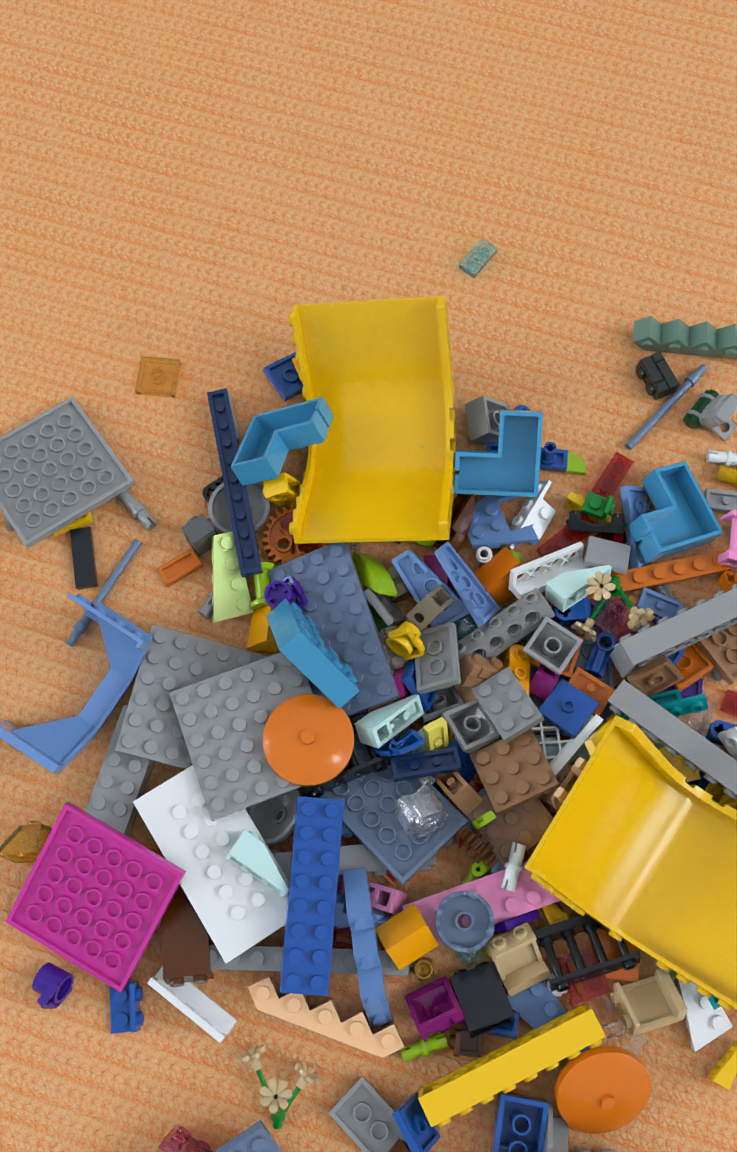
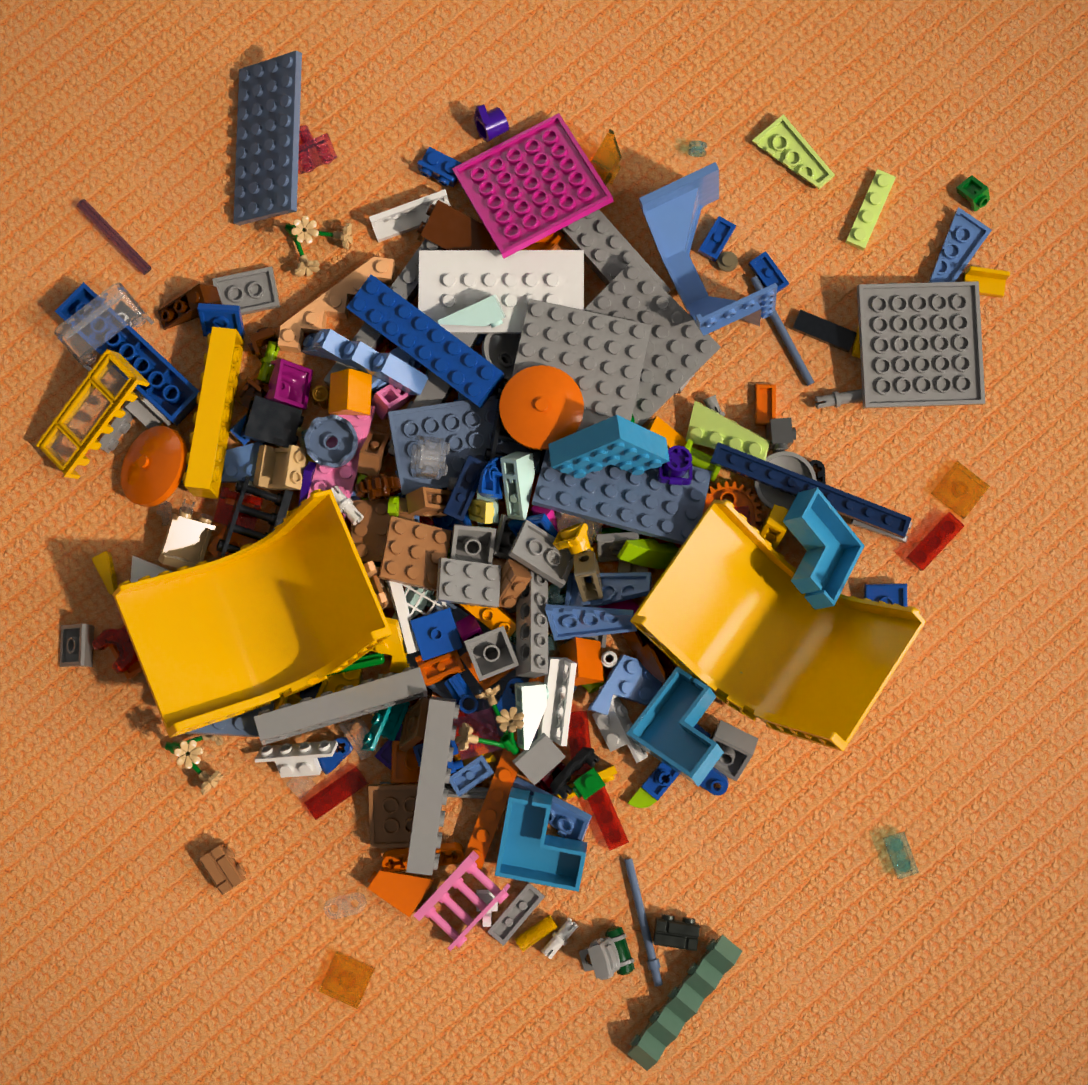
camera: 125 degrees right, 10 degrees up
none -> reddish brown bracket [248,327,278,359]
none -> medium nougat brick [357,430,390,476]
none -> blue plate [698,216,736,262]
none -> dark tan plate [717,251,738,272]
none -> blue plate [748,251,789,293]
none -> clear red plate [906,512,965,571]

